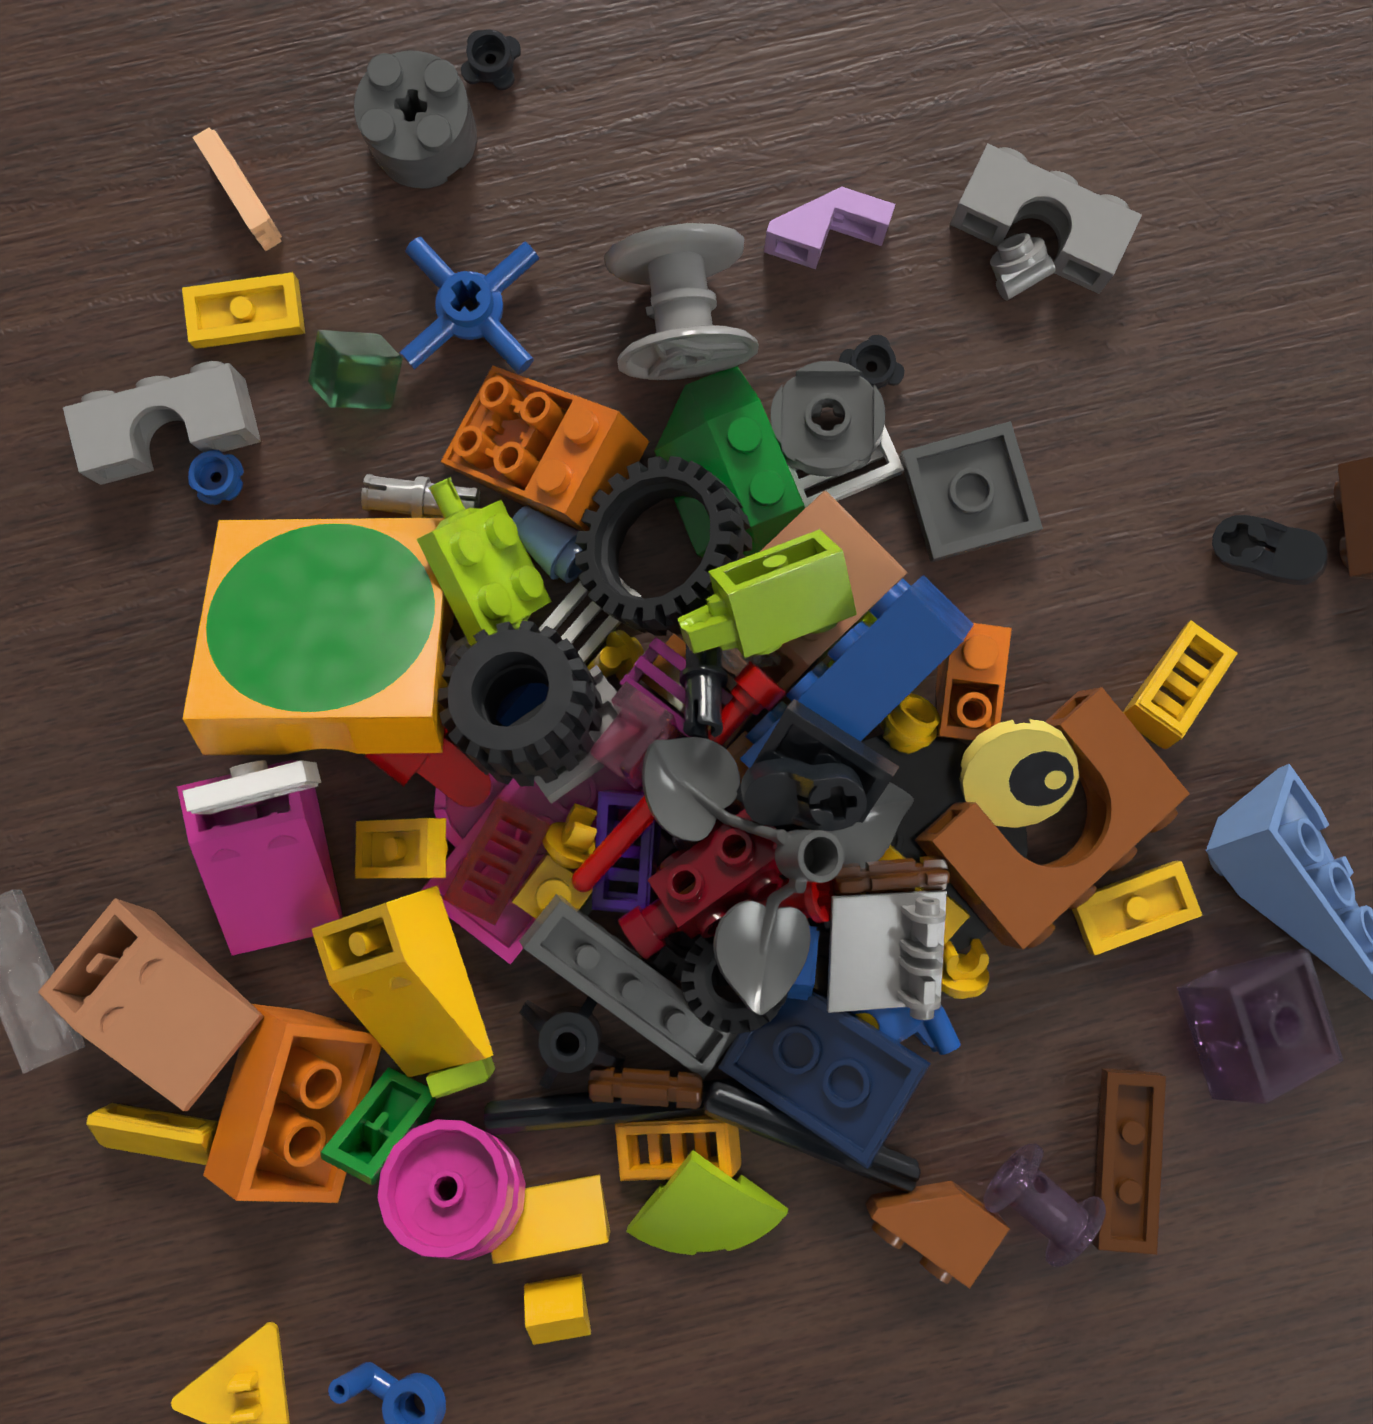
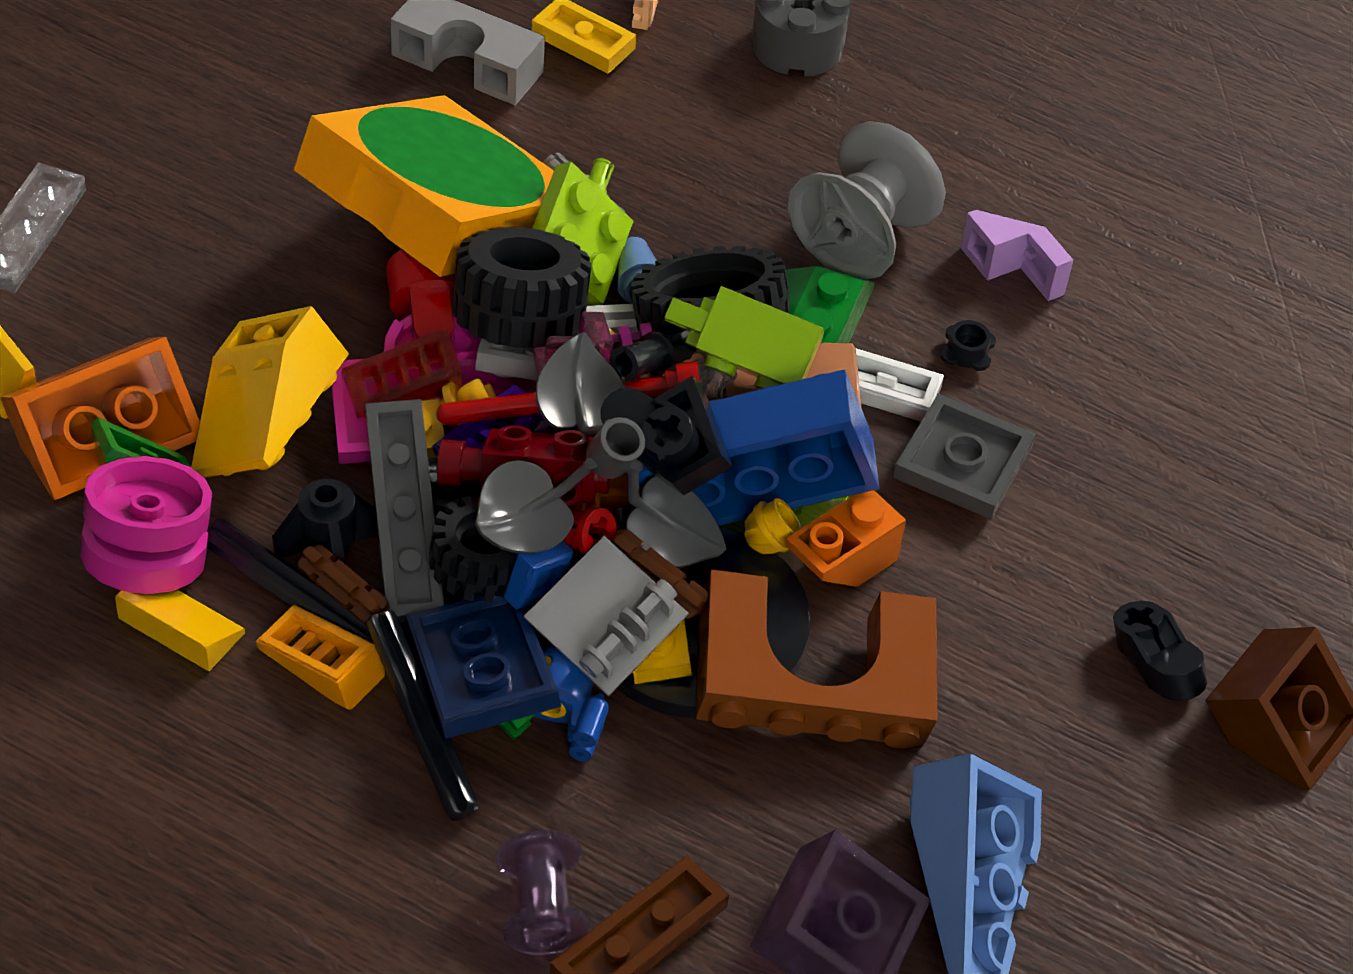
camera: 35 degrees right, 35 degrees down
nougat slope [38,898,264,1111] -> none
dark pink slope [177,760,343,955] -> none
white plate [182,760,321,814] -> none
blue plate [188,450,244,505] -> none
clear green panel [308,330,403,409] -> none
yellow plate [355,818,448,878] -> none
blue bar [399,237,539,374] -> none
lime tile [426,1057,495,1099] -> none
orange slope [441,365,650,531] -> none
black plate [461,29,521,90] -> none
yellow slope [524,1274,591,1345] -> none
lime brick [626,1150,788,1255] -> none
dark grey plate [771,361,885,477] -> none
dark orange slope [865,1181,1010,1289] -> none
yellow plate [941,939,989,999] -> none
light grey arch [950,143,1142,294] -> none
light yellow tile [959,719,1079,828] -> none
light grey plate [990,233,1055,301] -> none
yellow plate [1072,861,1203,956] -> none
yellow slope [1123,620,1238,749] -> none

